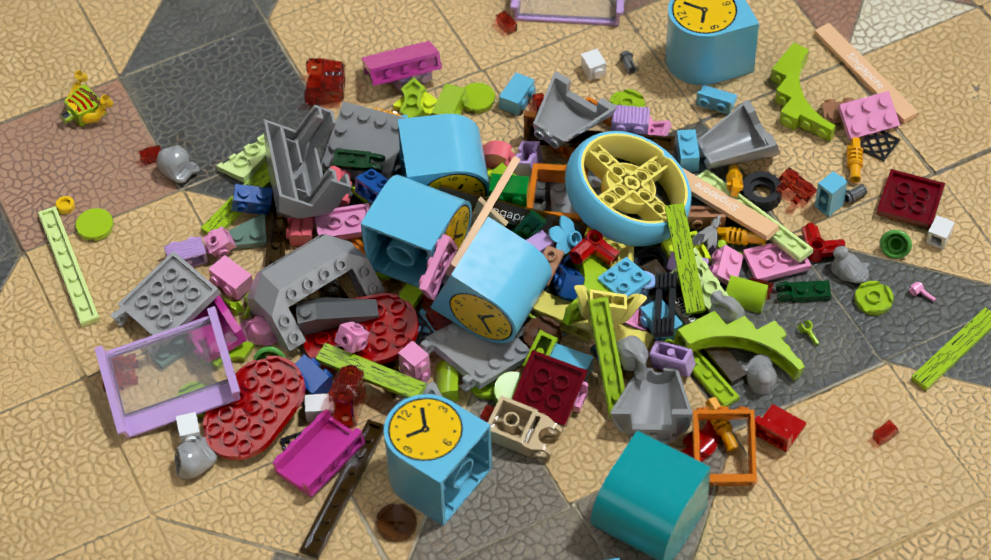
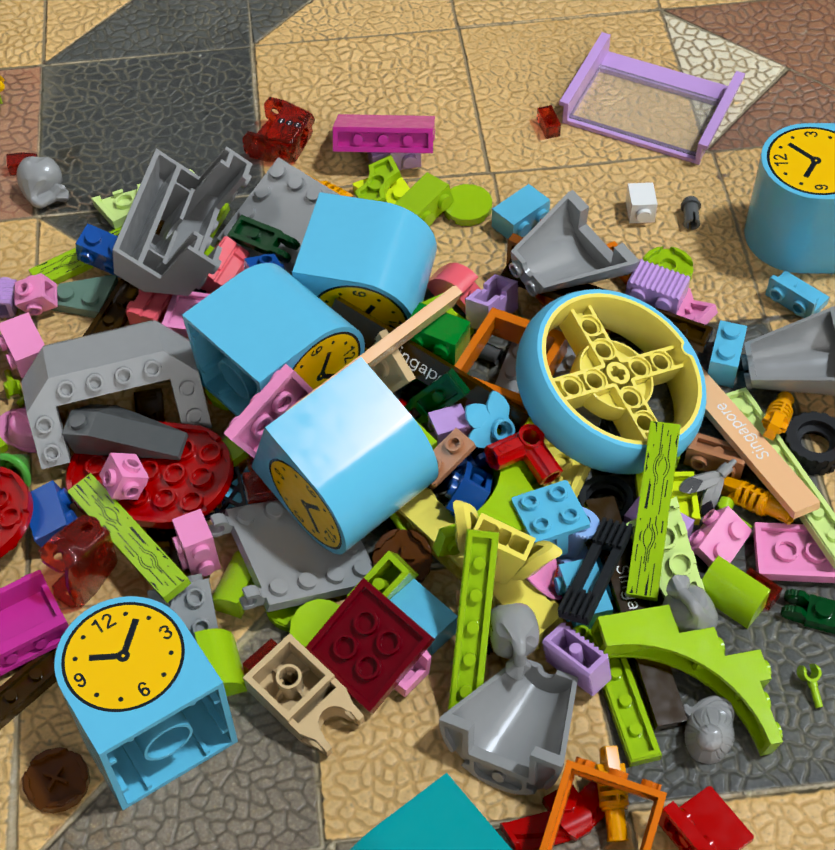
camera: 20 degrees right, 0 degrees up
white brick [305,394,334,423] -> none

